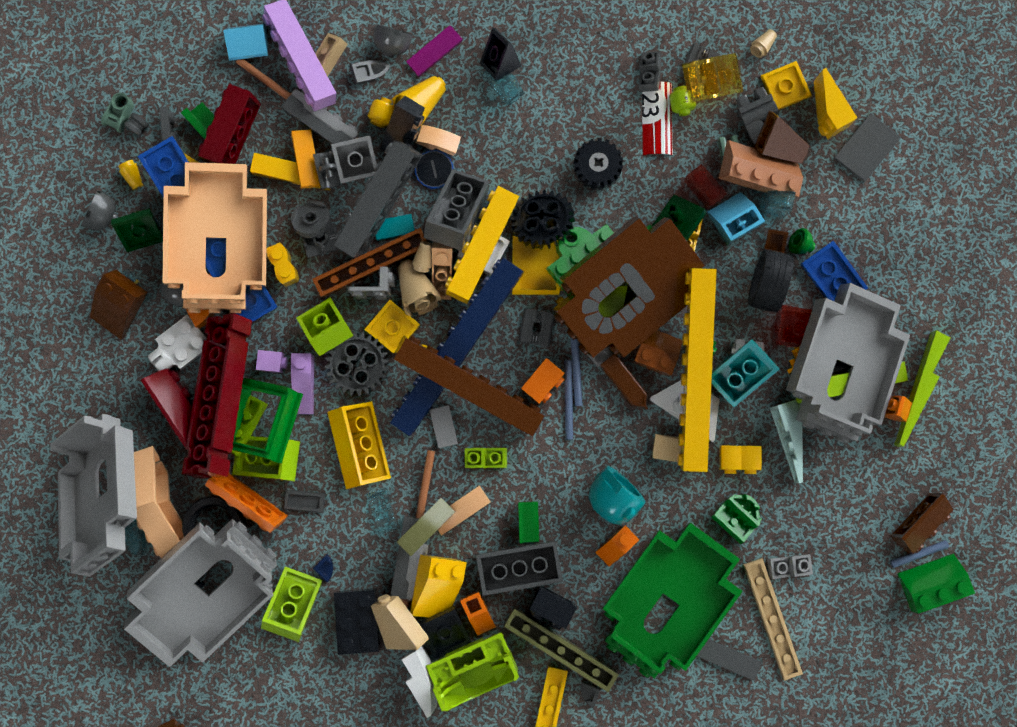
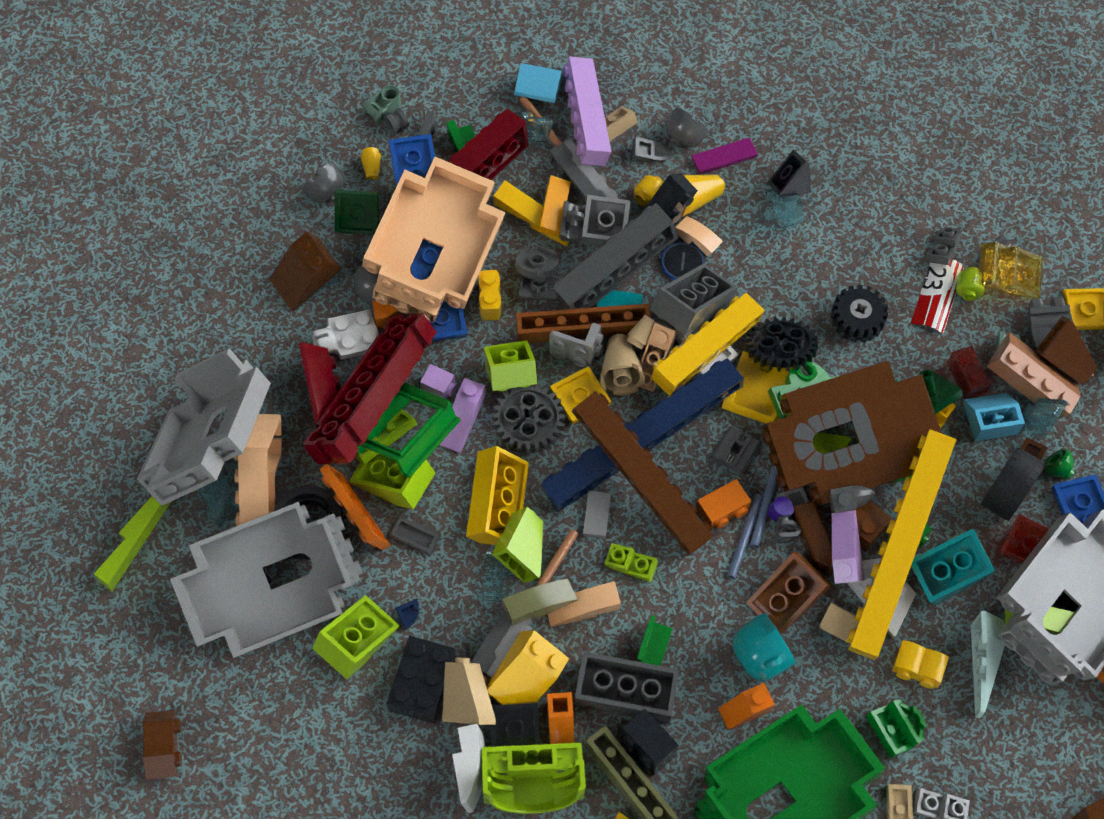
camera: 20 degrees right, 20 degrees down
tan cone [750,29,777,58] -> none
none -> lime slope [94,496,171,591]
none -> lime slope [492,507,543,583]
none -> clear light blue leg [515,111,553,141]
none -> dark orange slope [746,552,833,635]
none -> leg [768,496,801,543]
none -> dark grey plate [828,486,876,513]
none -> lavender slope [832,510,865,584]

